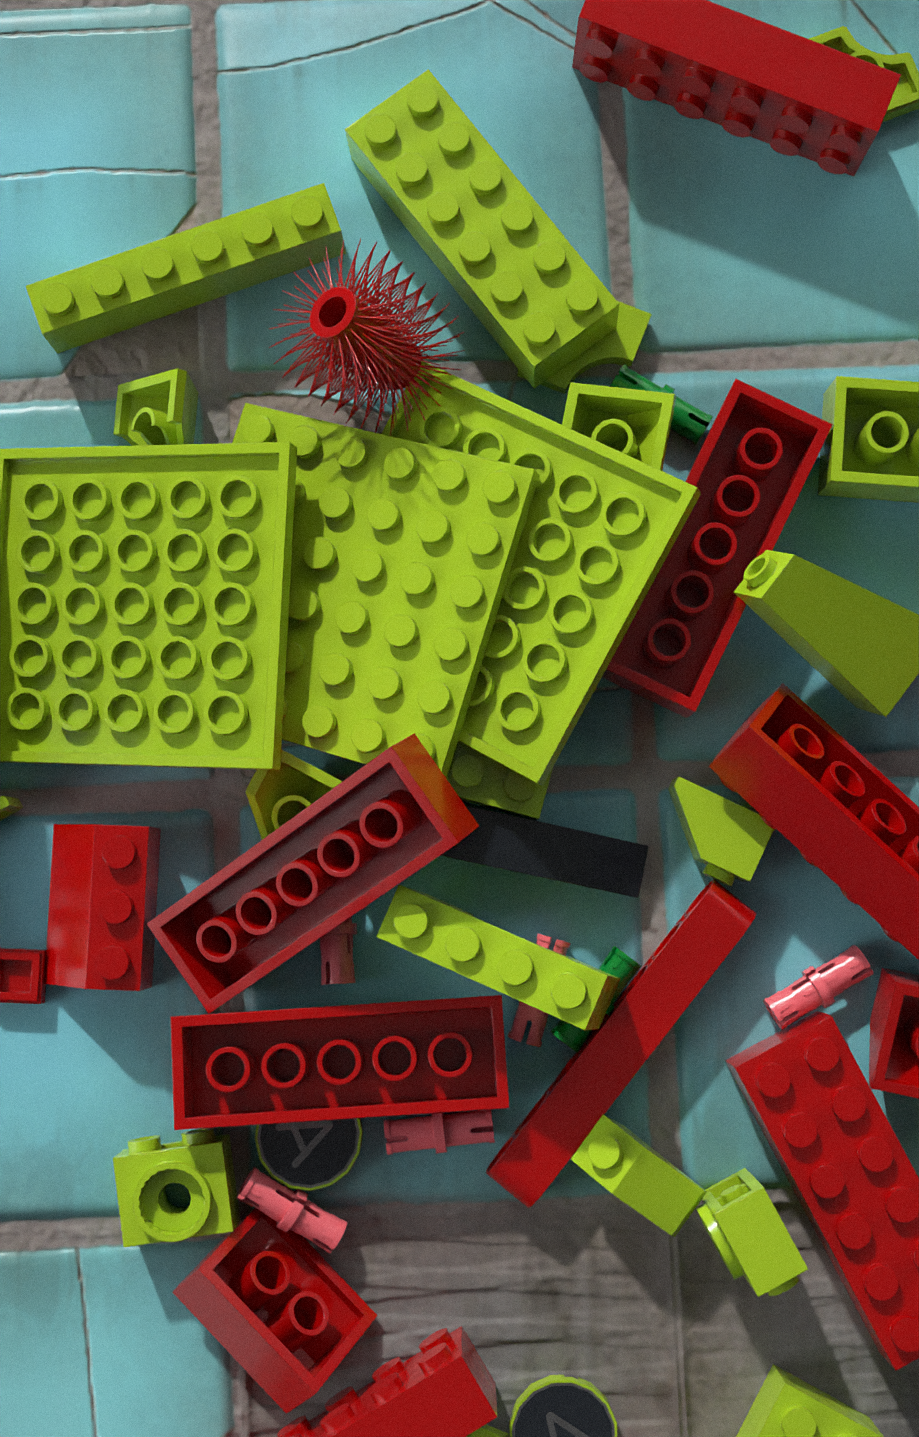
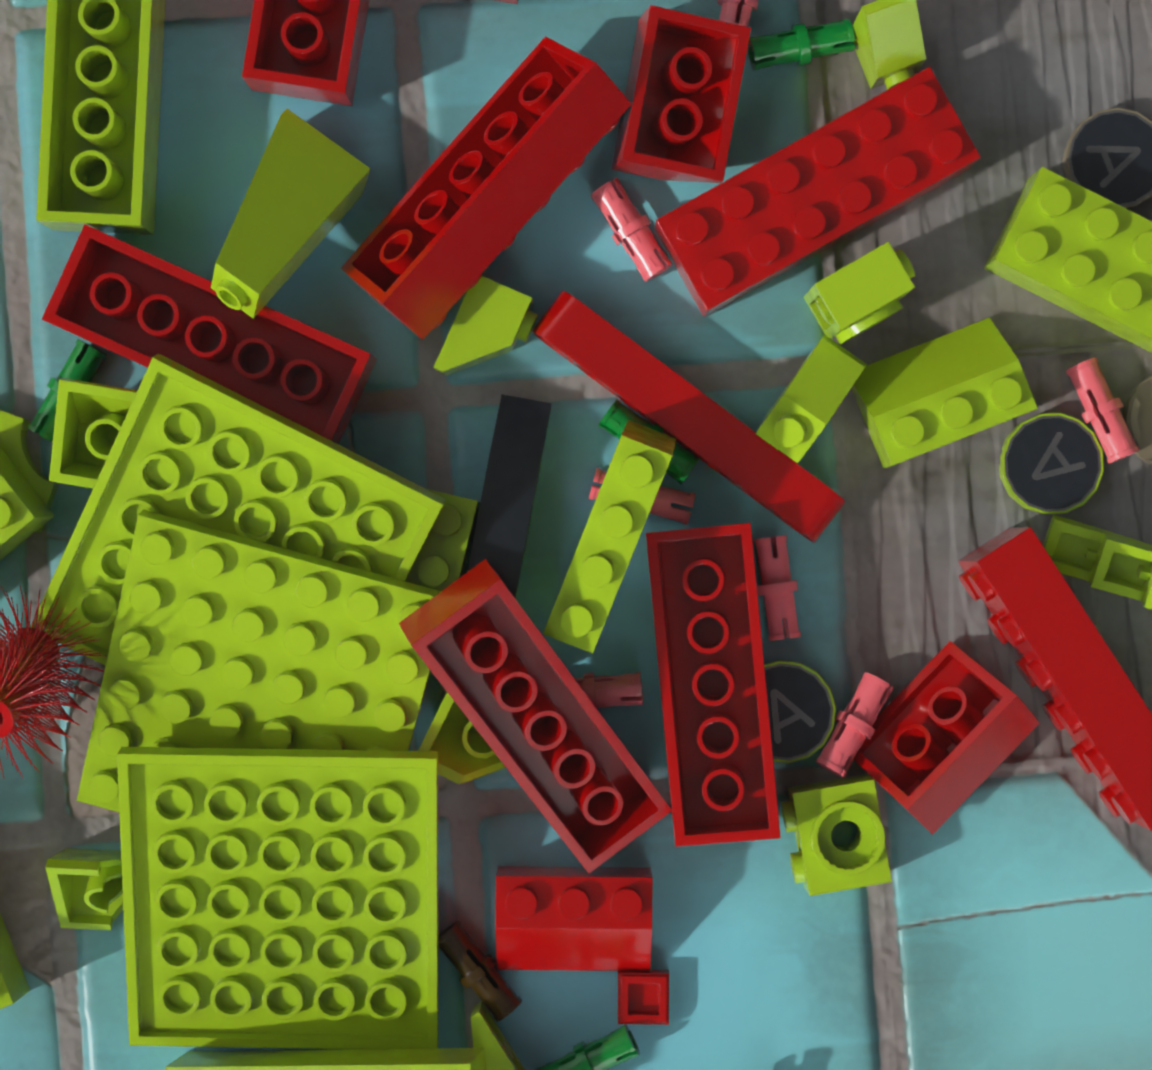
camera: 90 degrees left, 5 degrees up
none -> dark brown pin [439,920,522,1022]
none -> lime slope [851,317,1038,468]

